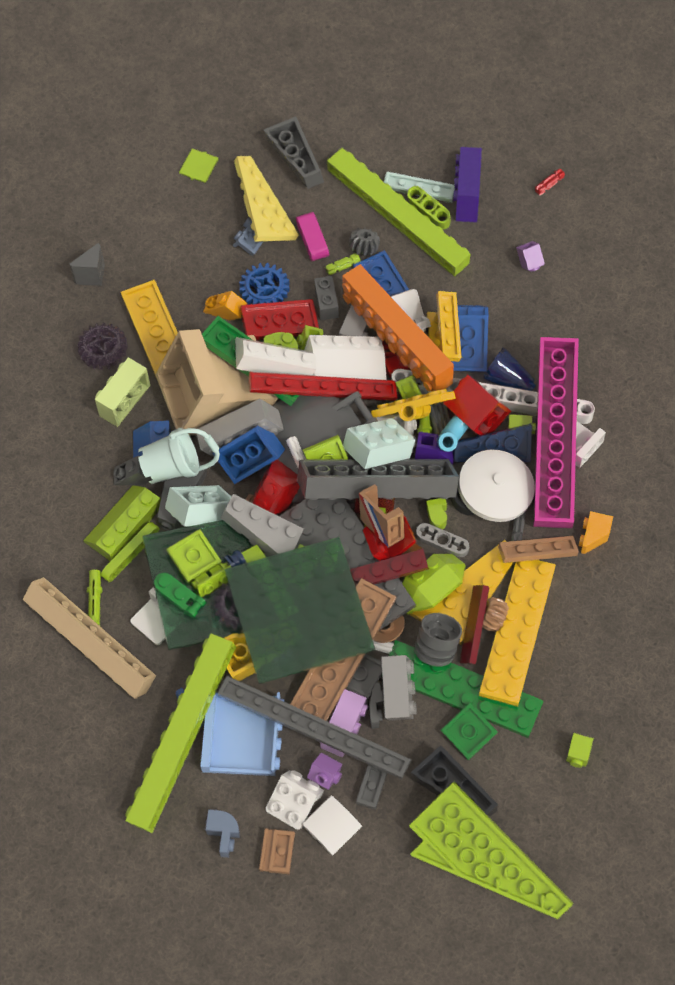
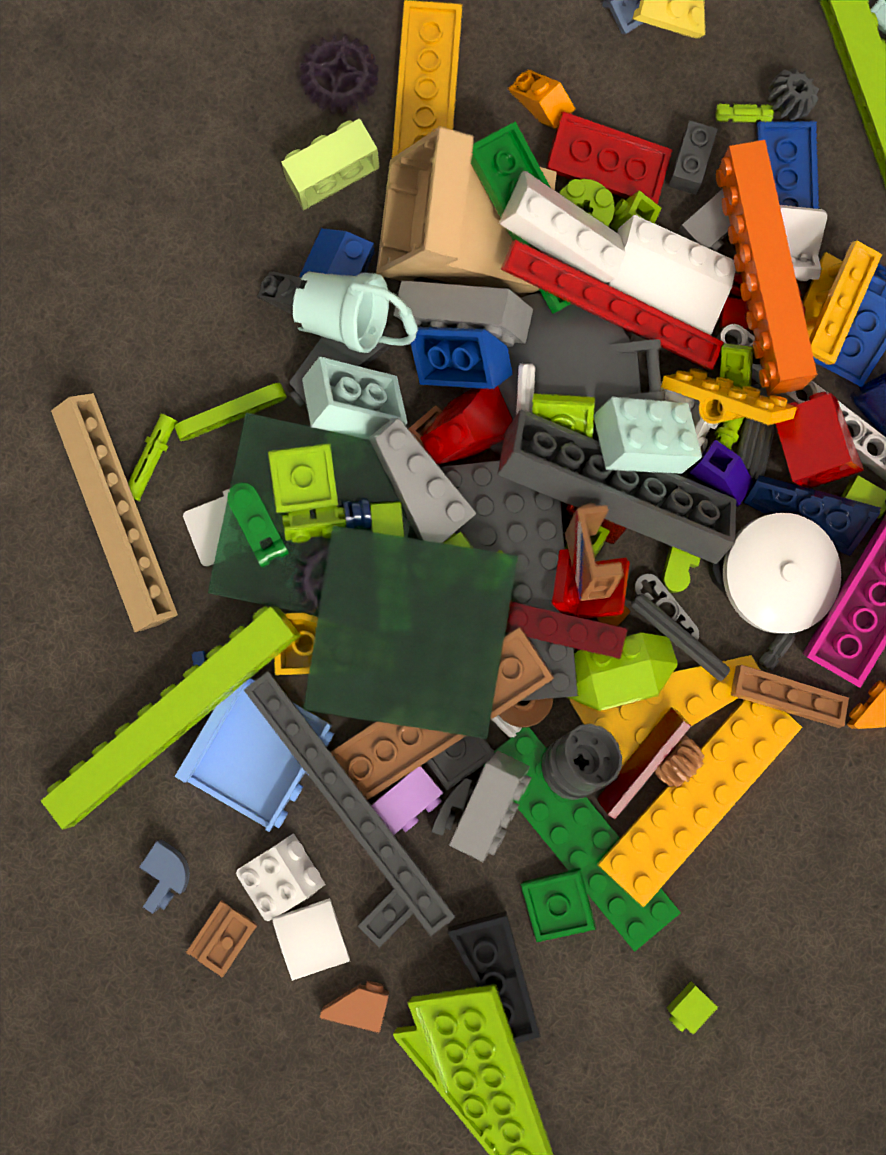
camera: 20 degrees right, 20 degrees up
lime slope [83,485,161,561] -> none
blue gear [239,263,290,305] -> none
dark pink beam [296,212,329,261] -> none
medium lavender brick [307,753,342,790] -> none
medium azure cylinder [437,416,468,452] -> none
none -> nougat slope [320,981,389,1033]
none -> dark grey axle [631,594,730,681]

